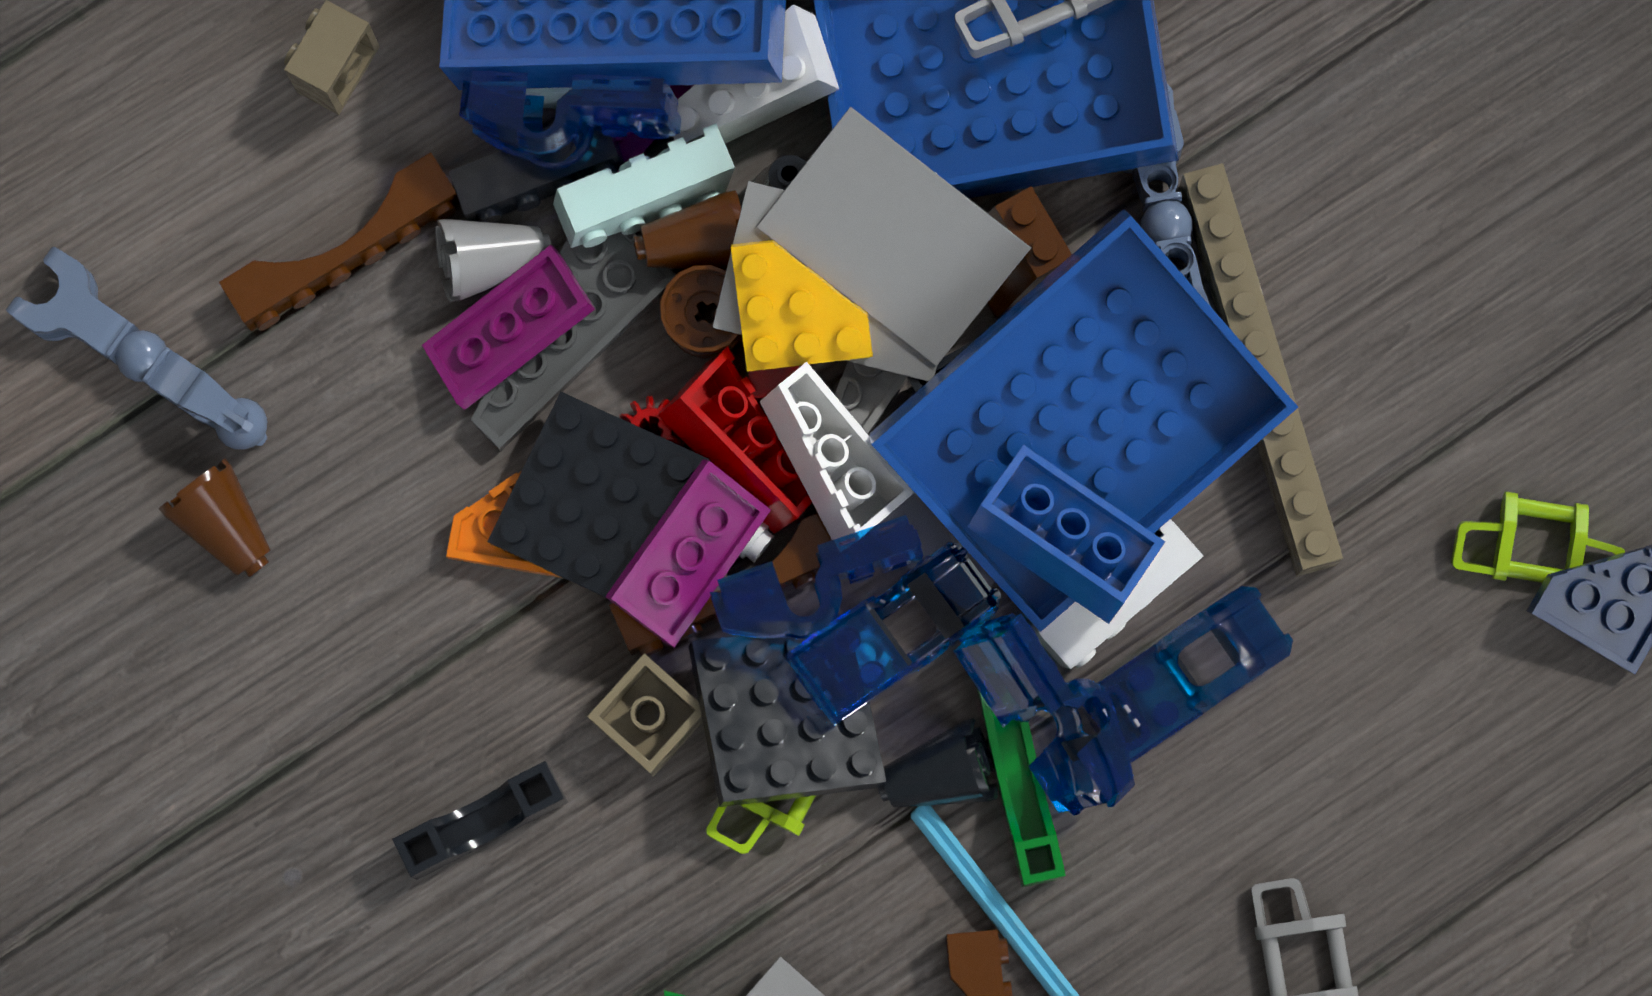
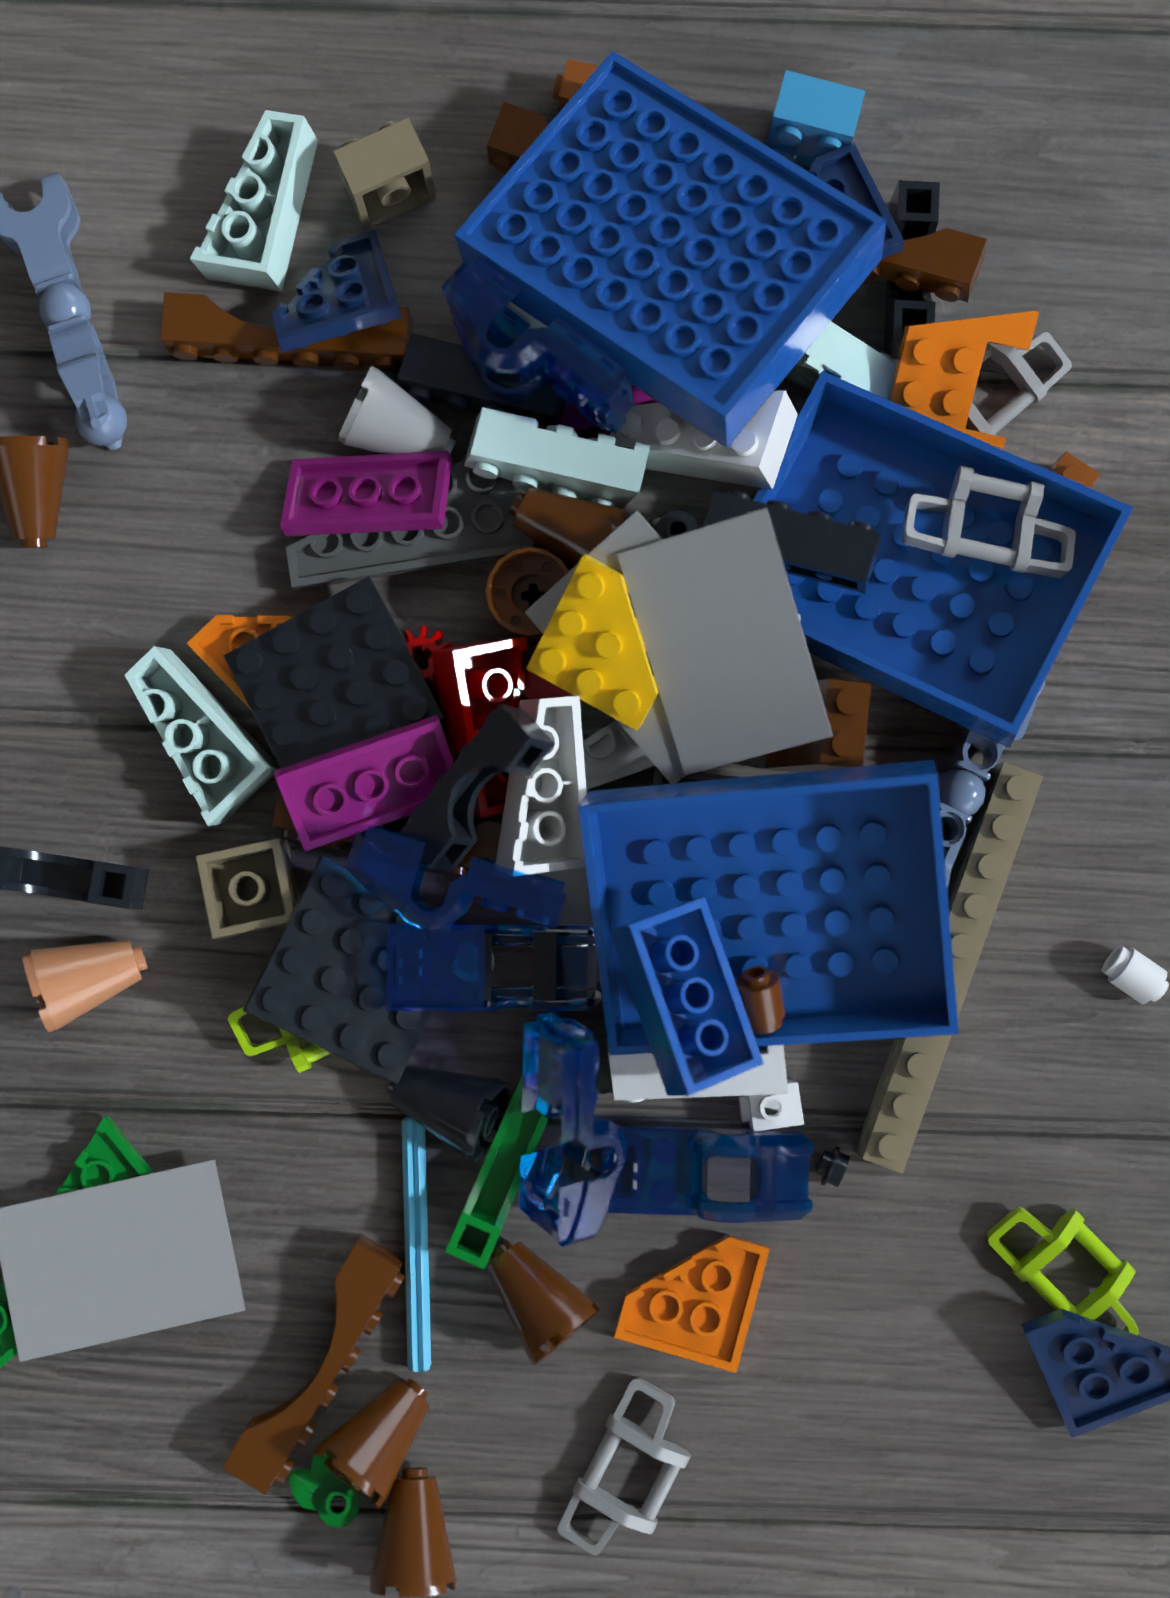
camera: 30 degrees right, 5 degrees up
none -> nougat cone [22,940,148,1033]
none -> light aqua wedge [125,646,281,826]
none -> light aqua wedge [190,110,318,292]
none -> dark blue plate [272,230,402,352]
none -> black arch [399,703,555,872]
none -> reddish brown cone [487,1240,600,1366]
none -> orange plate [614,1234,770,1373]
none -> black brick [702,490,881,594]
none -> reddish brown brick [735,966,785,1034]
none -> white brick [738,1078,804,1132]
none -> black plate [815,1146,850,1187]
none -> white brick [1102,945,1169,1005]

